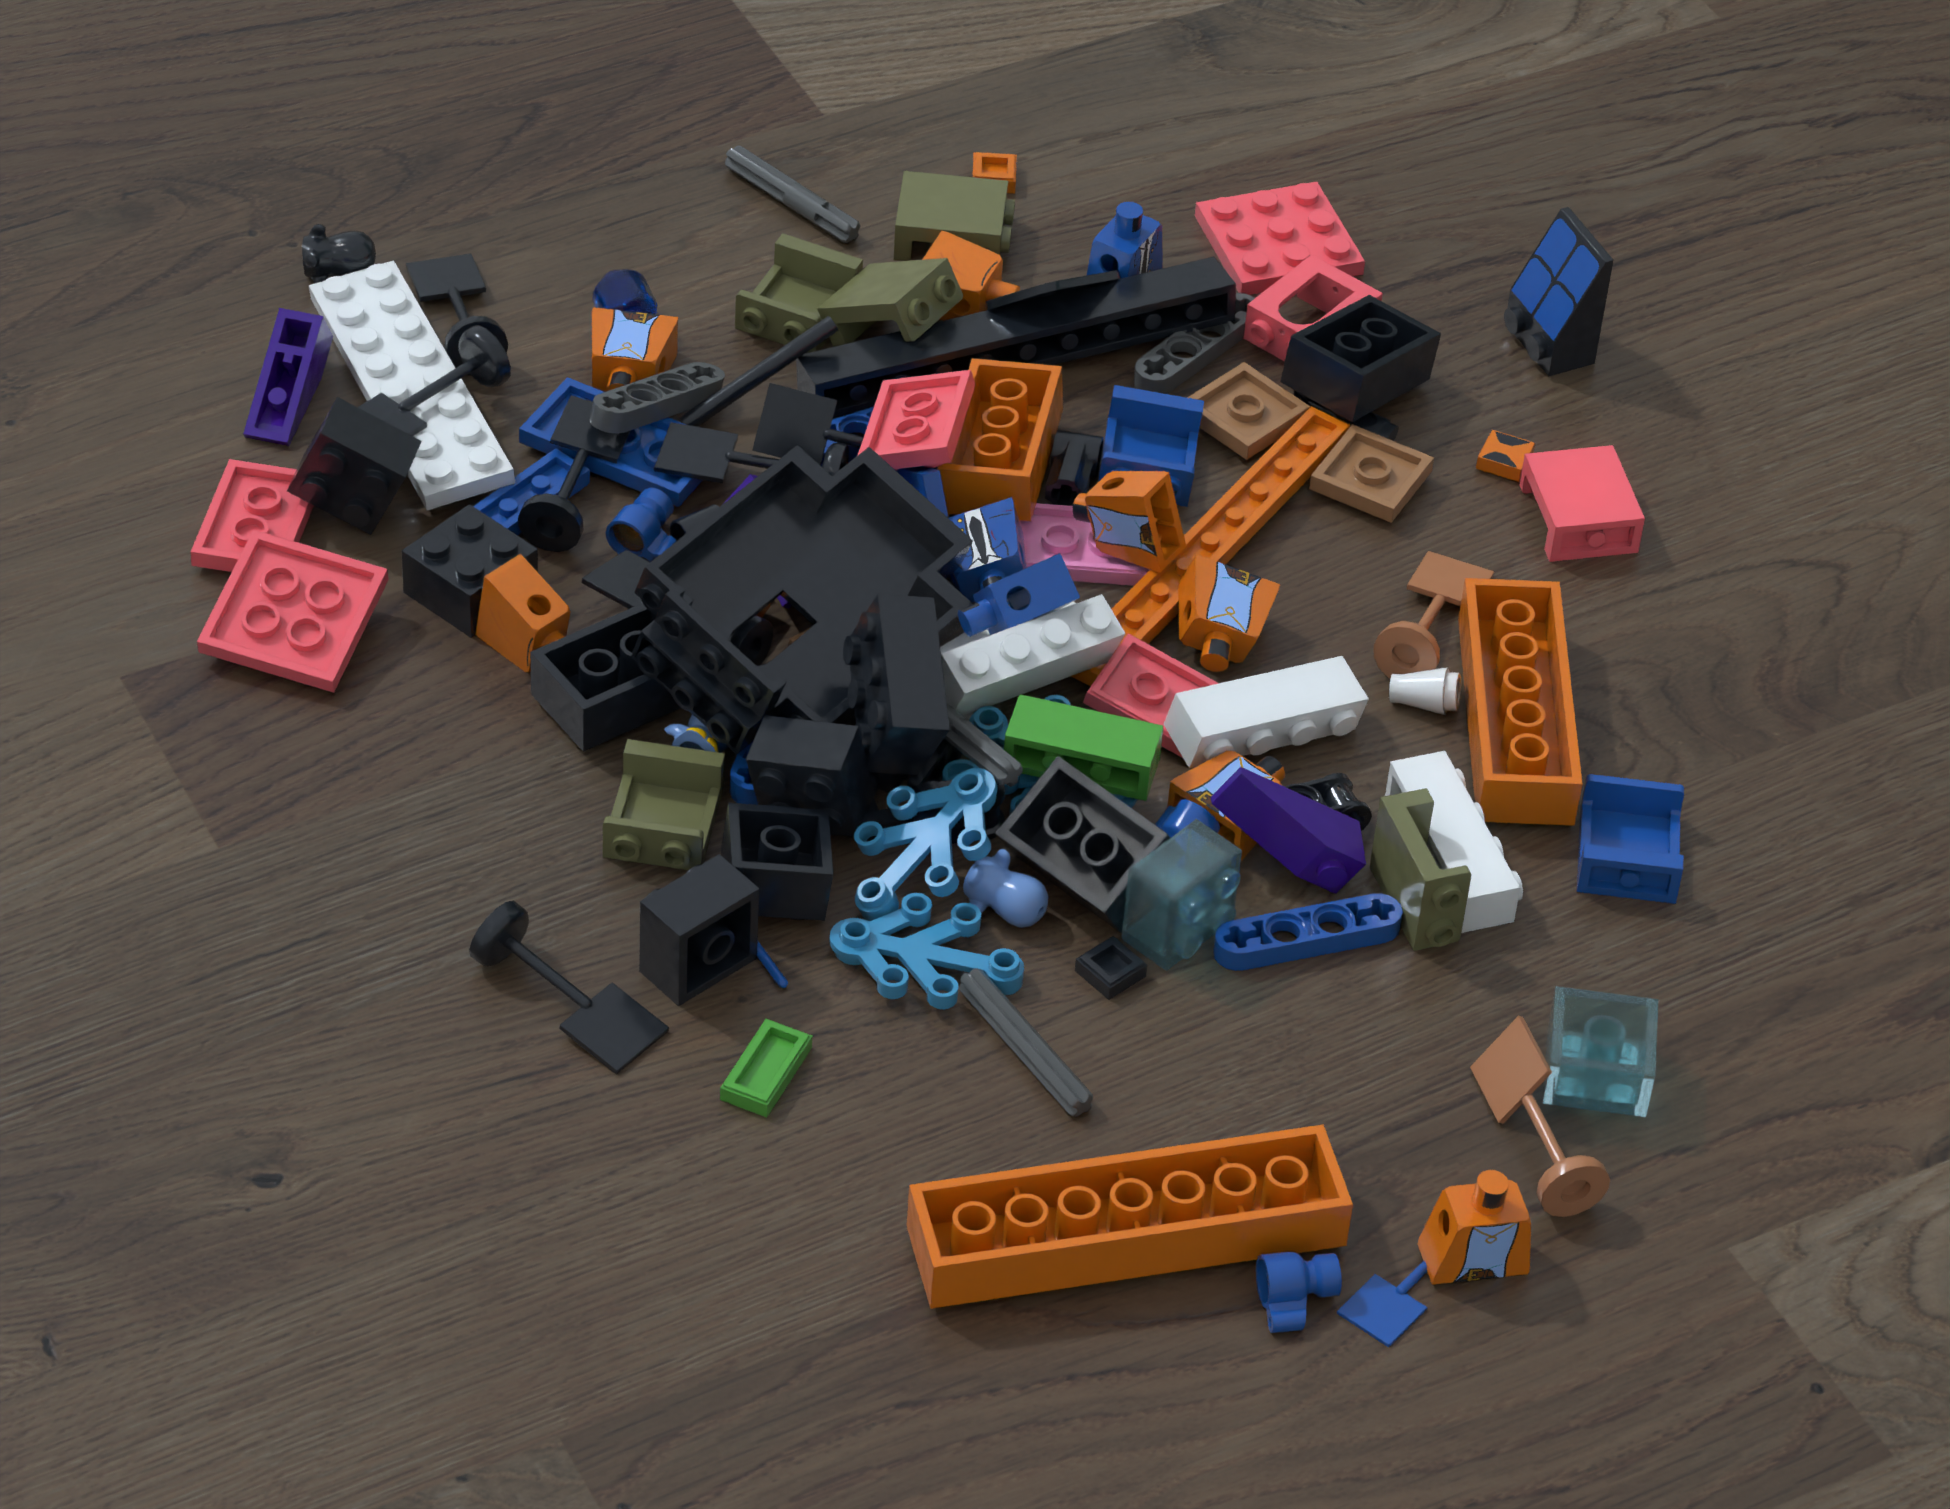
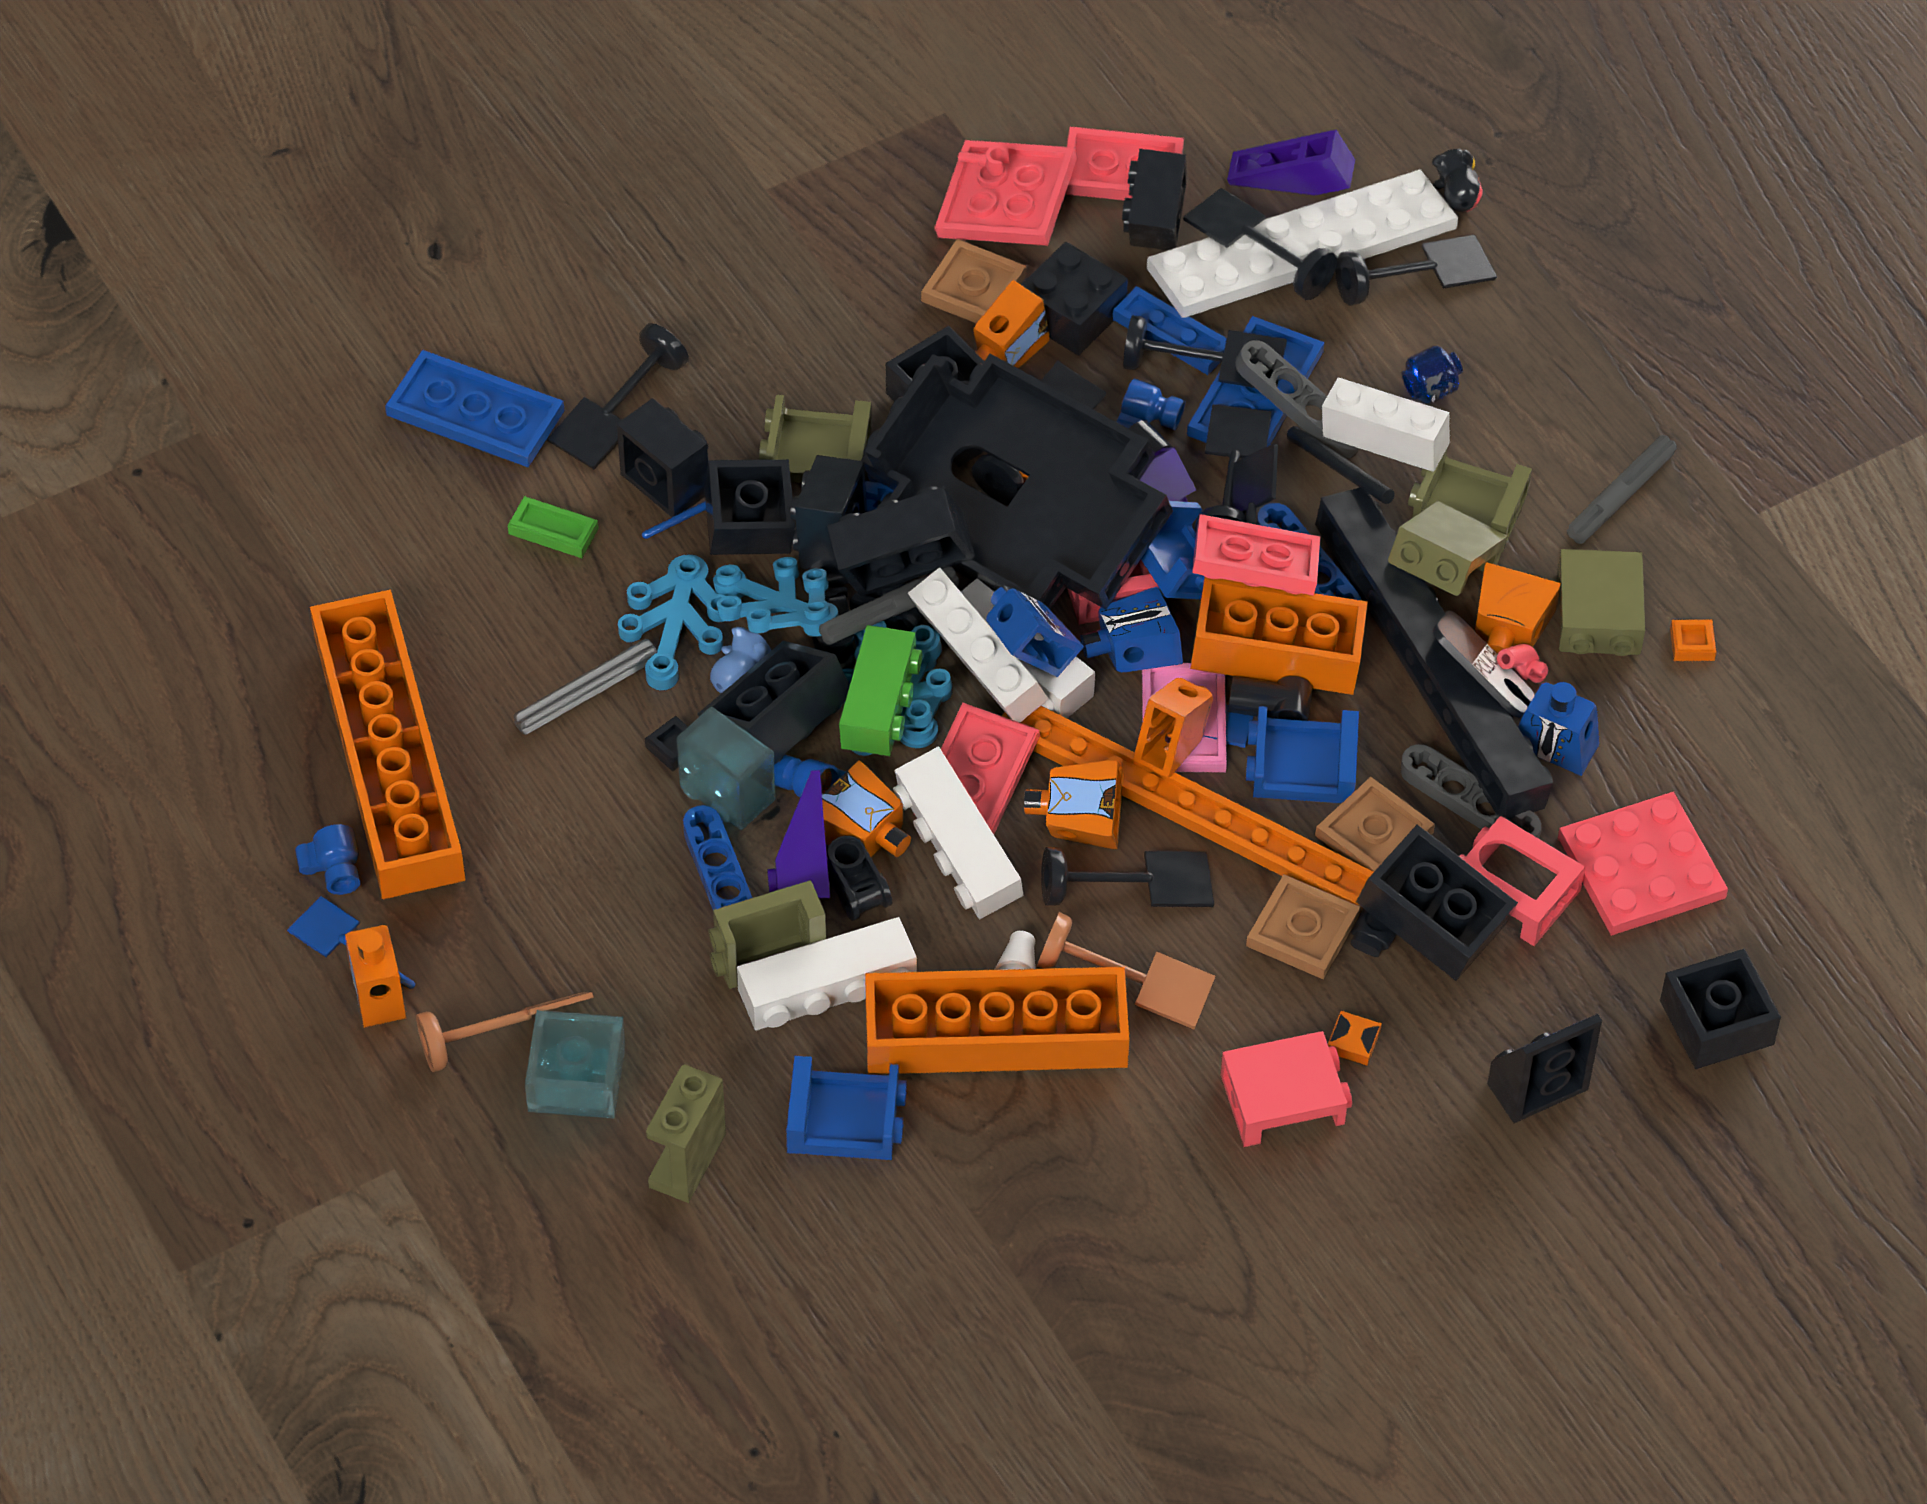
camera: 90 degrees right, 10 degrees up
orange torso [592,307,678,391] -> none
none -> blue plate [385,350,564,468]
none -> olive panel [646,1065,726,1203]
none -> medium nougat plate [921,239,1026,323]
none -> coral hand [958,145,1009,176]
none -> black piece [1041,847,1214,907]
none -> white brick [1322,377,1450,472]
none -> coral arm [1497,644,1548,683]
none -> black brick [1660,949,1781,1070]

